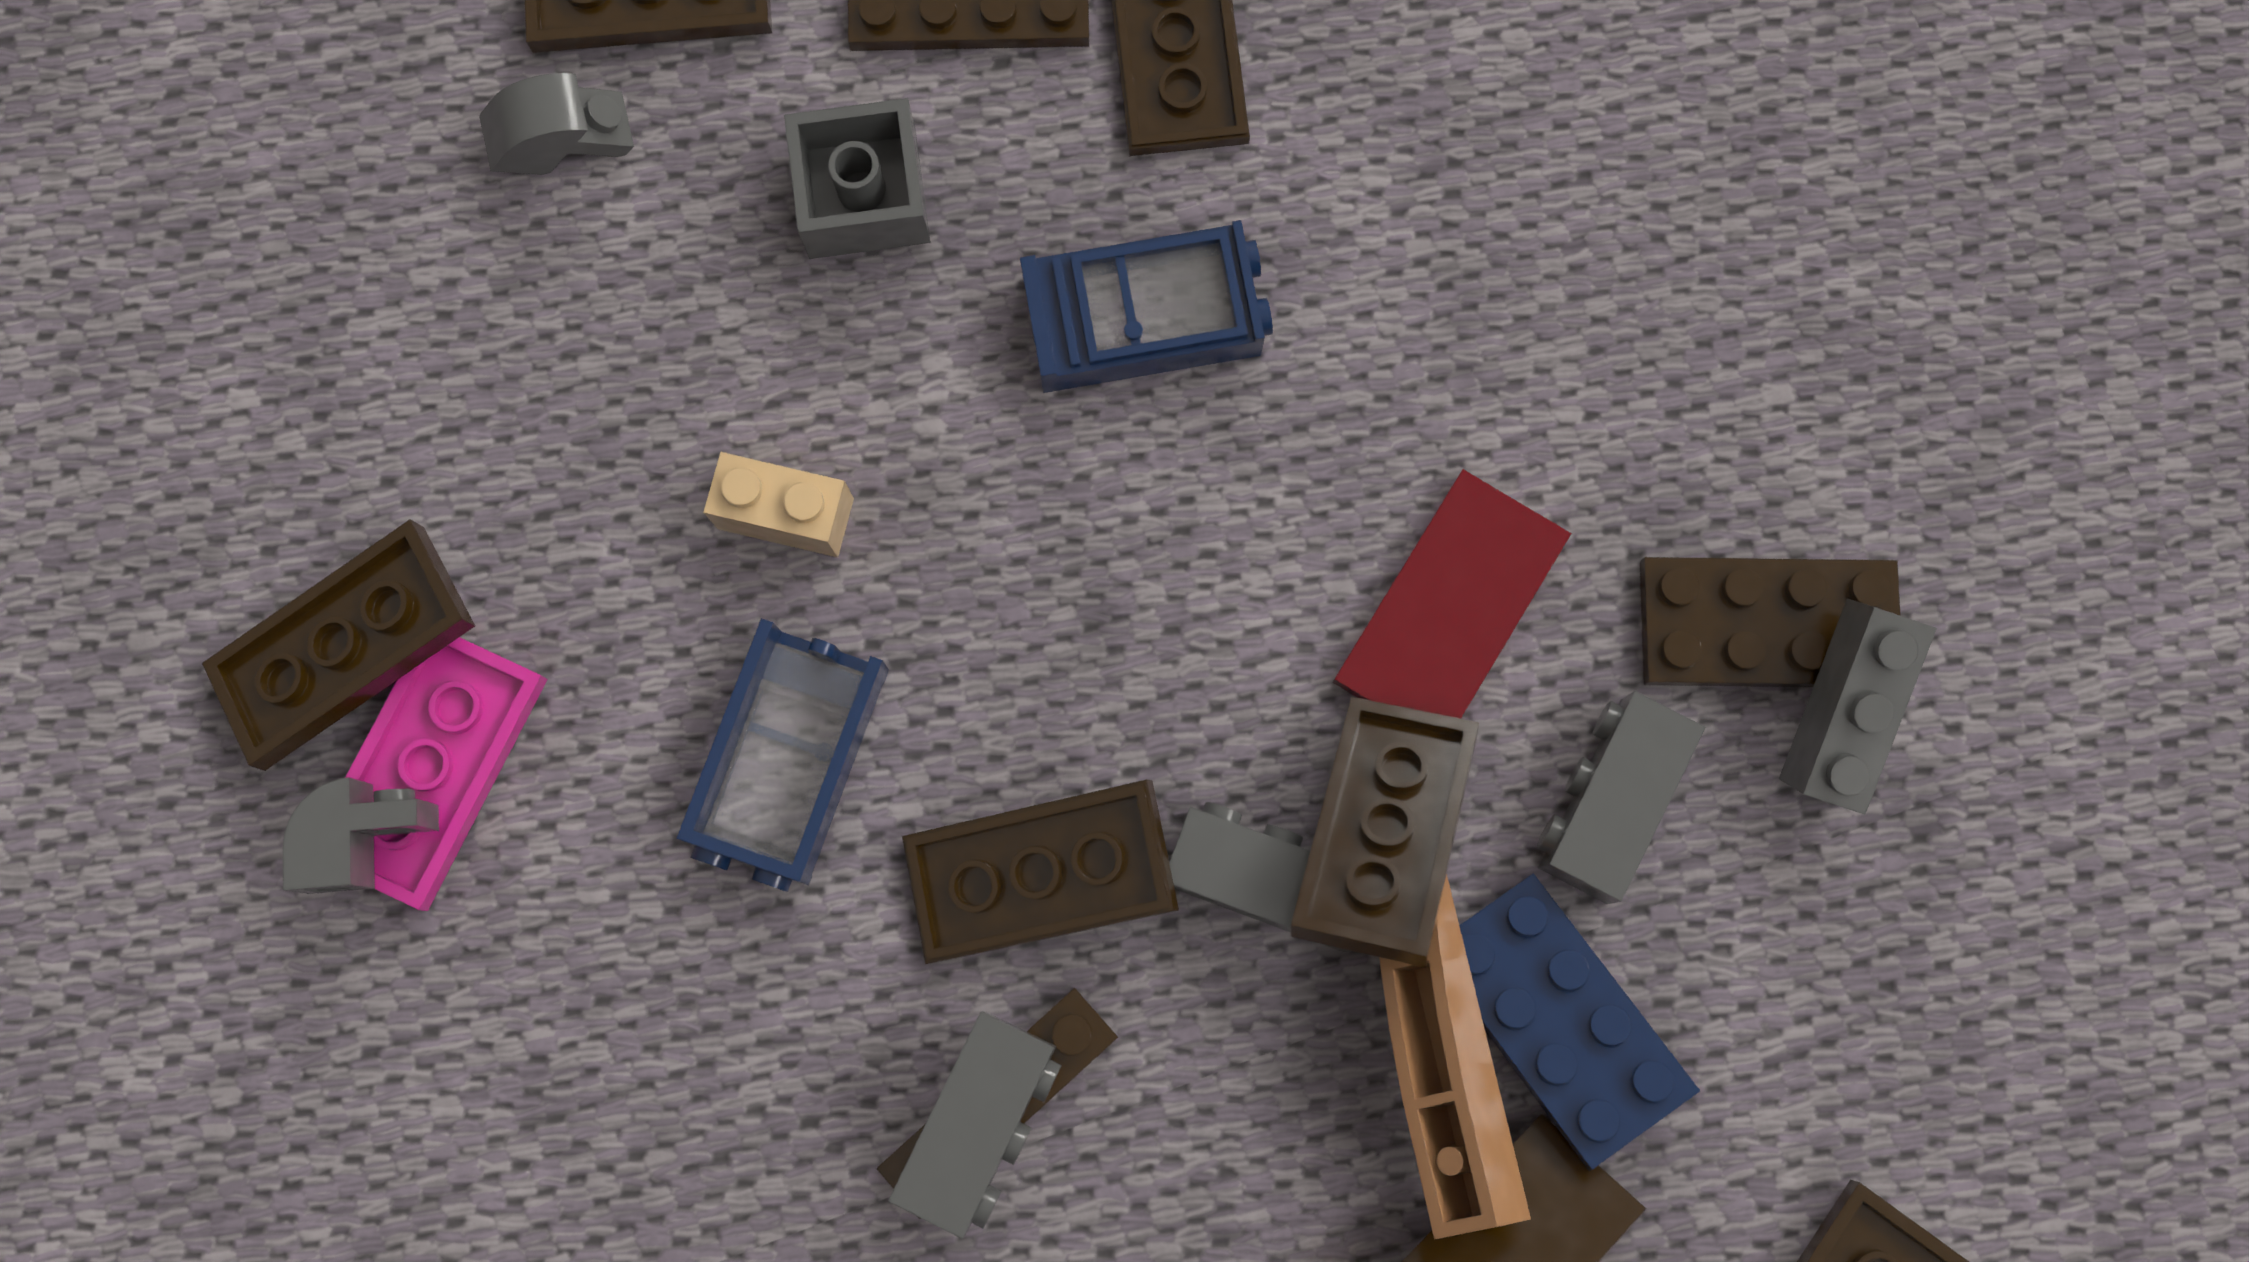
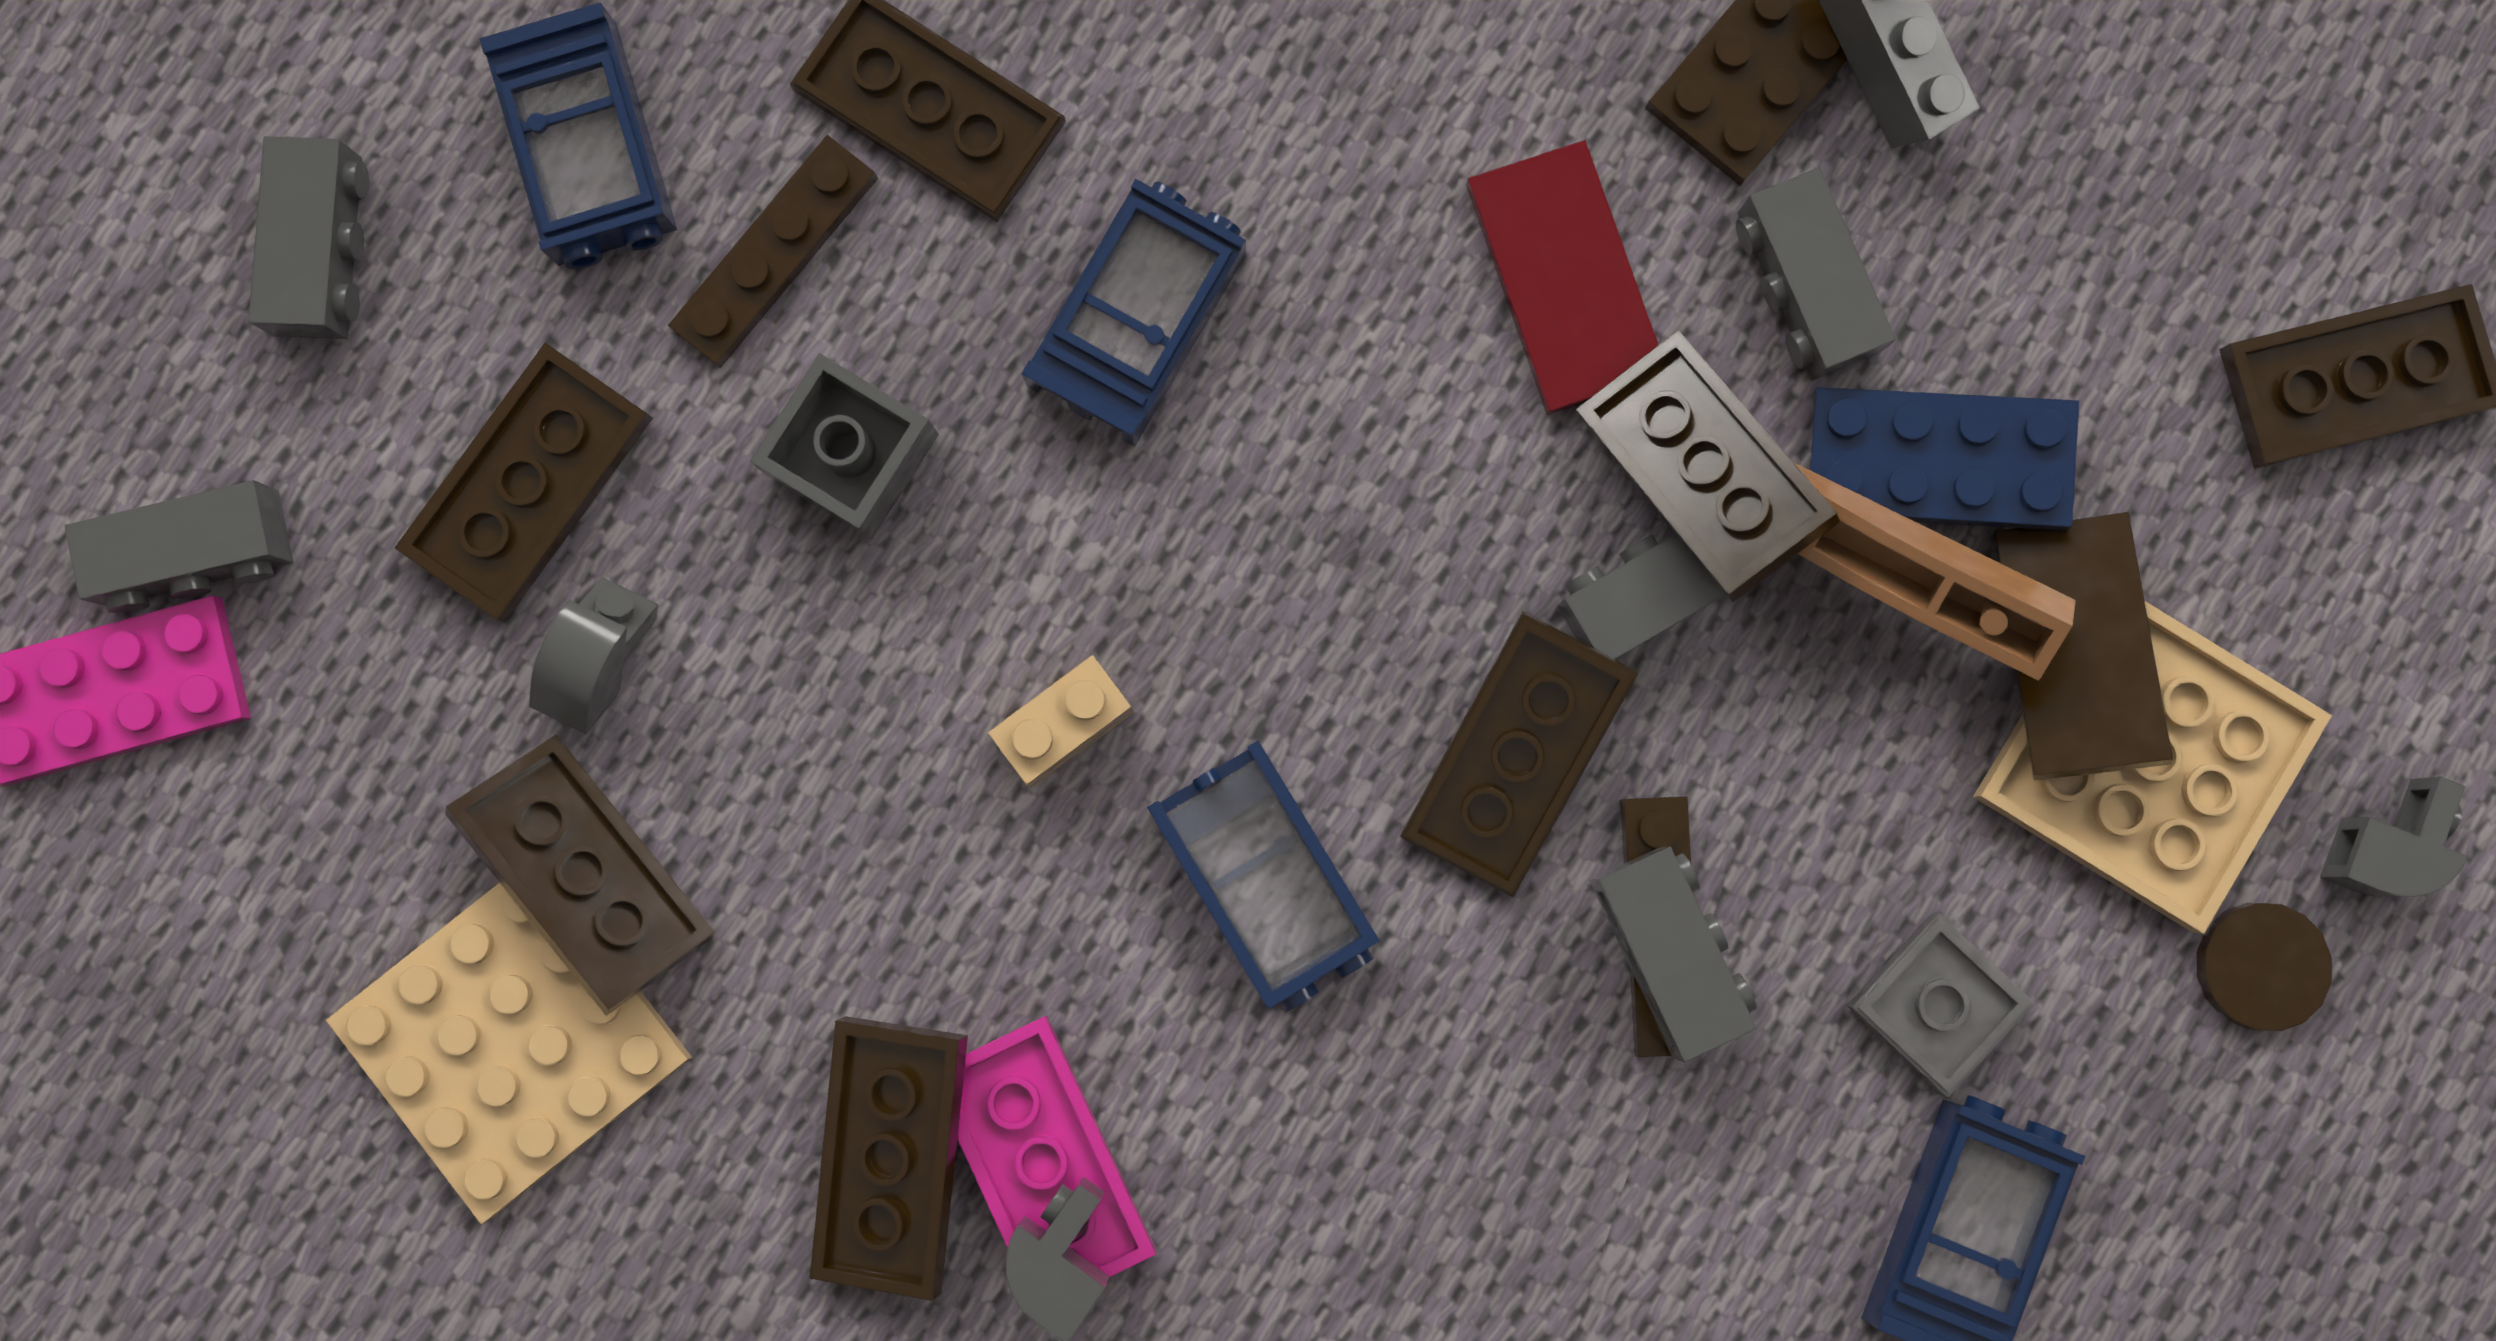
camera: 50 degrees left, 5 degrees up
none -> tan plate [326,883,692,1224]
none -> dark brown plate [445,735,715,1016]

